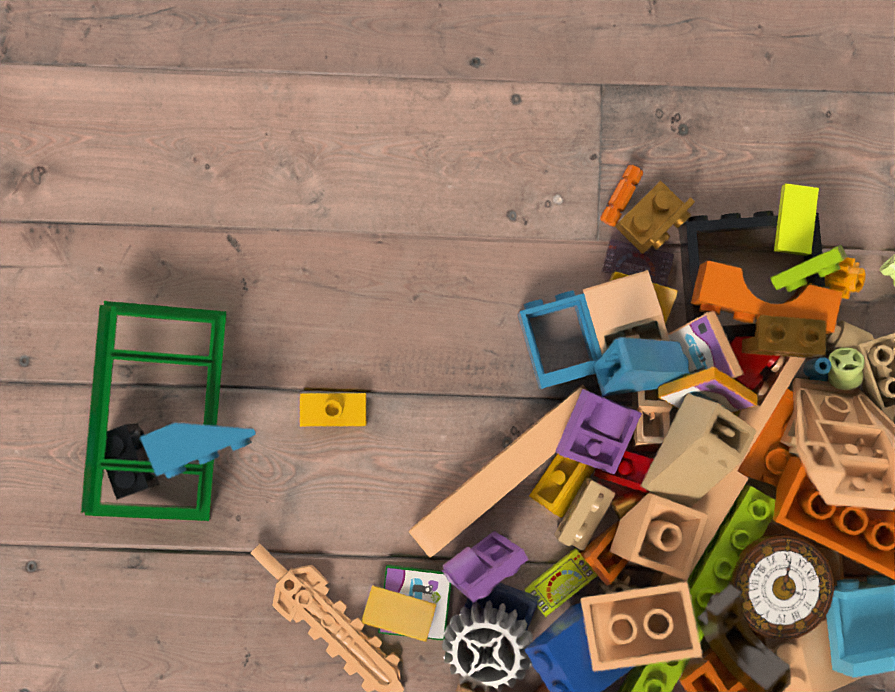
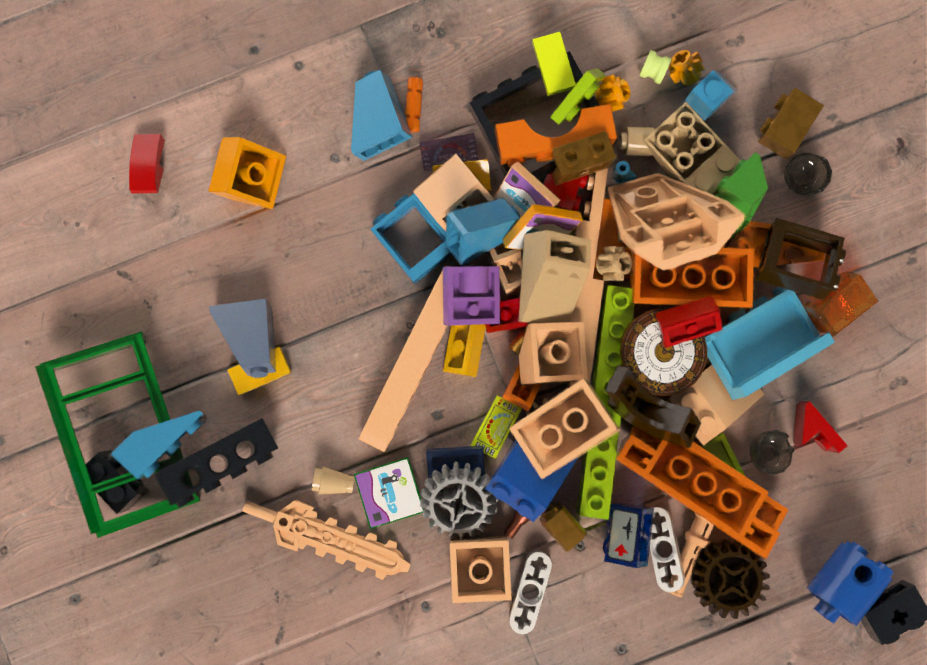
camera: 20 degrees left, 0 degrees up
yellow slope [361,585,437,642] -> none
medium lavender plate [442,531,529,602] -> none
tan bracket [554,477,615,550] -> none
pearl gold bracket [615,181,695,254] -> none
yellowish green wheel [828,348,865,390] -> none
none -> red slope [129,134,165,194]
none -> black brick [153,418,278,508]
none -> light orange slope [208,137,286,209]
none -> sand blue slope [209,299,276,378]
none -> tan cone [311,466,354,495]
none -> dark azure slope [351,70,413,161]
none -> tan gear [596,246,632,281]
none -> red slope [656,296,722,348]

